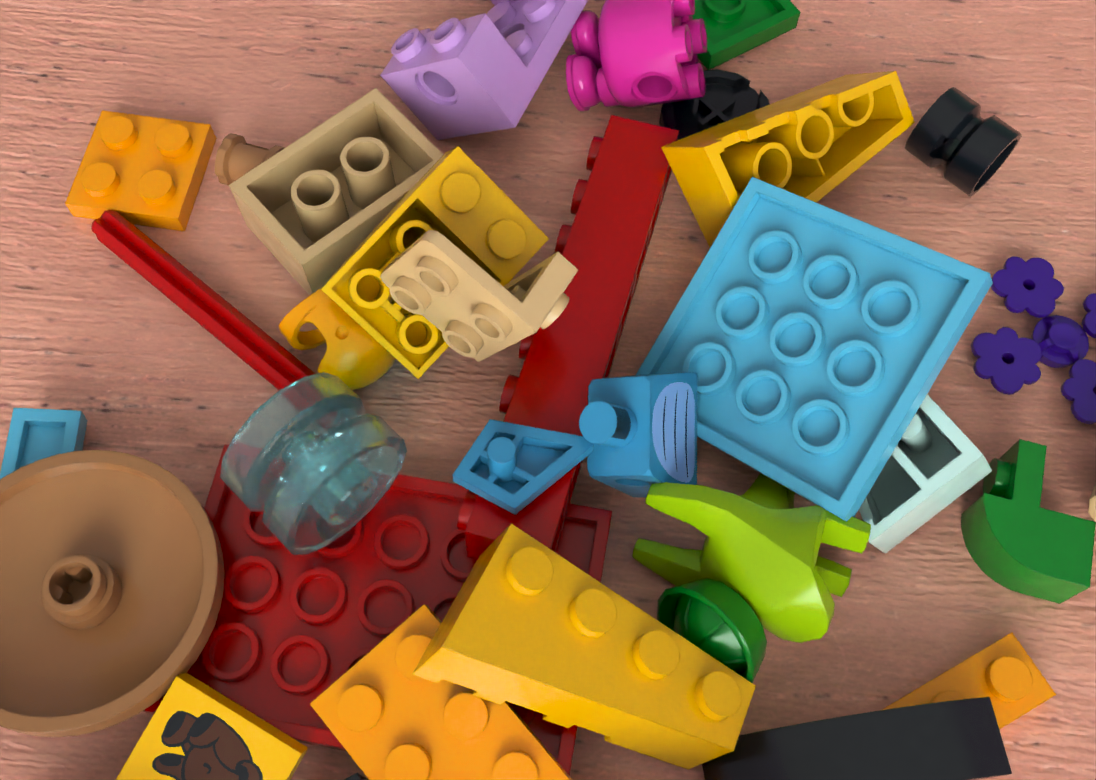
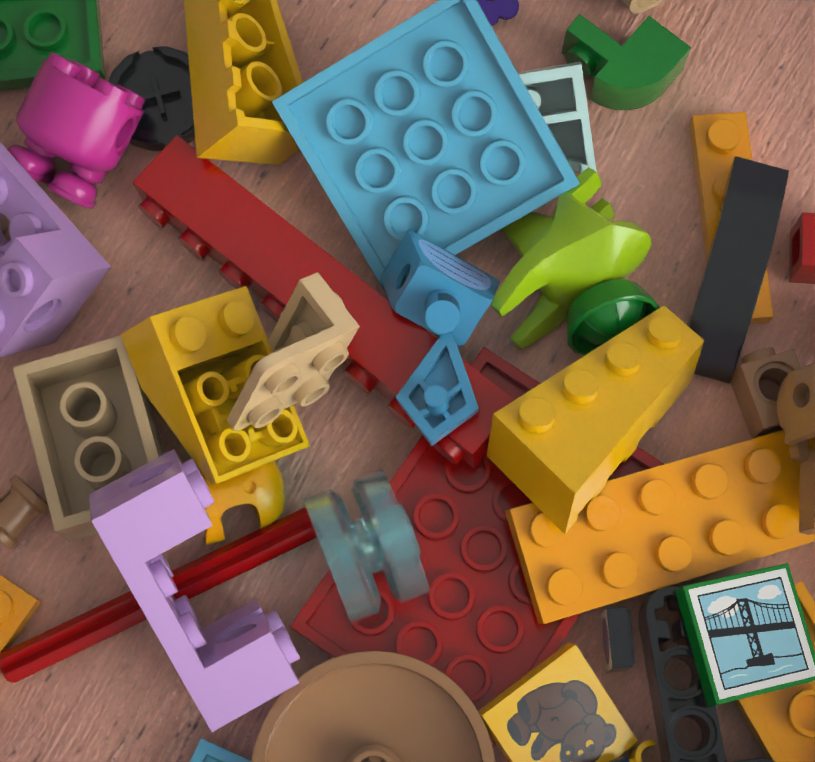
camera: 65 degrees left, 10 degrees up
none -> lavender plate [89,449,300,732]

